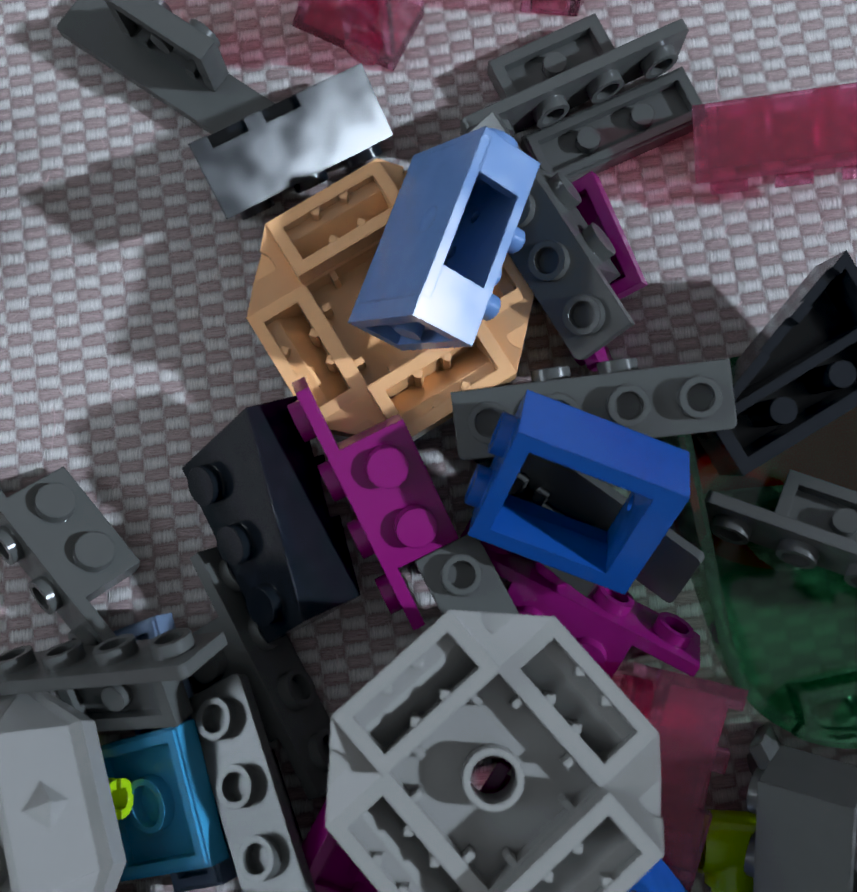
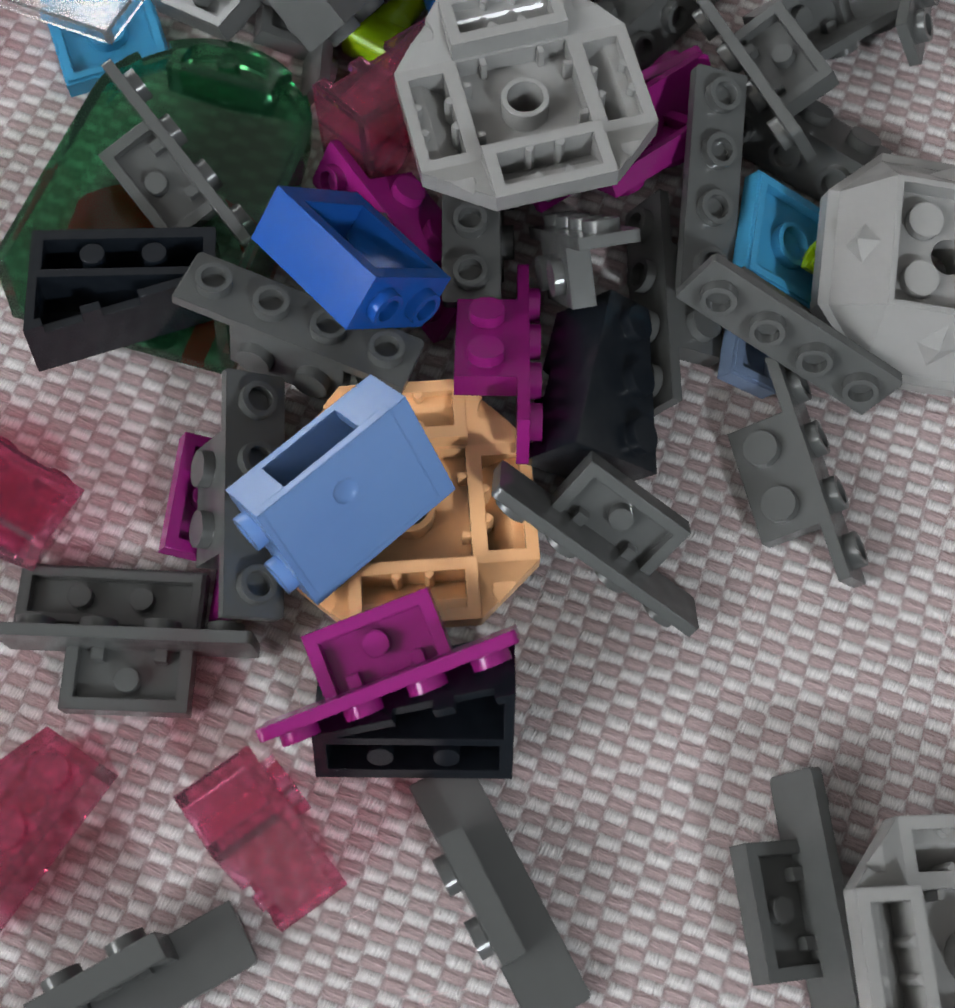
camera: 160 degrees left, 10 degrees down
none -> magenta bracket [255,586,521,747]
none -> dark grey bracket [491,450,699,637]
none -> dark grey bracket [529,210,641,310]

